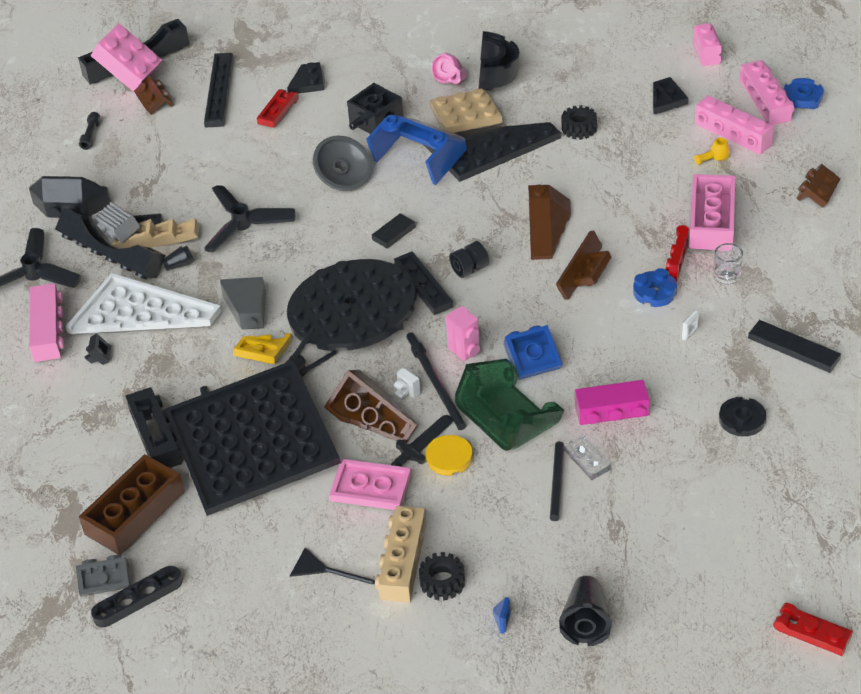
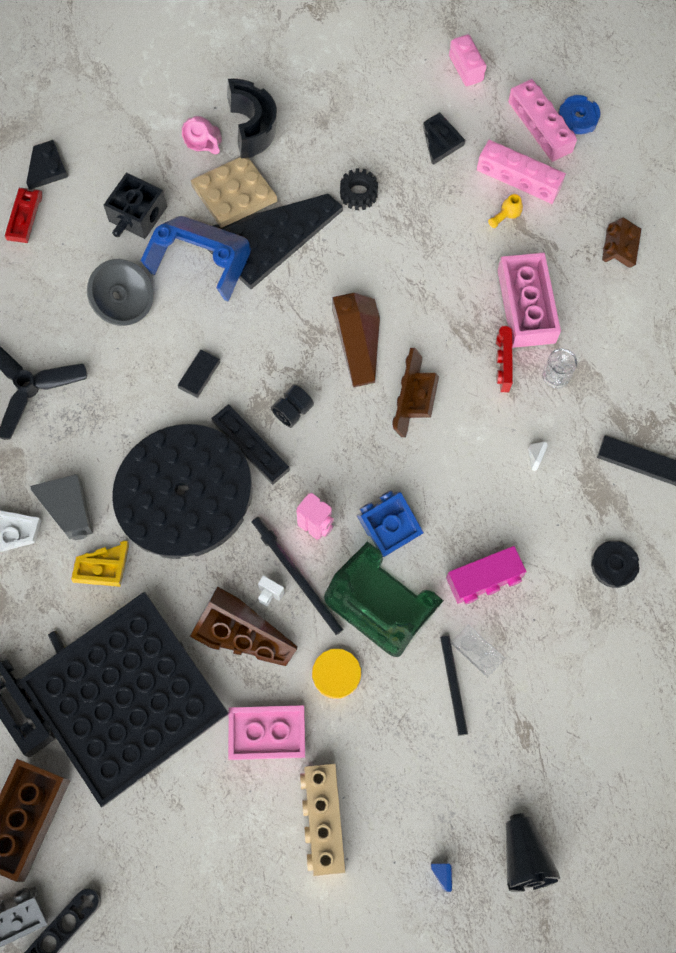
camera: 20 degrees left, 25 degrees up
black plant [285,327,337,376] -> none
black piece [290,548,375,585] -> none
black sword [391,415,453,467] -> none
black tyre [419,552,465,601] -> none
blue plate [633,268,677,307] -> none

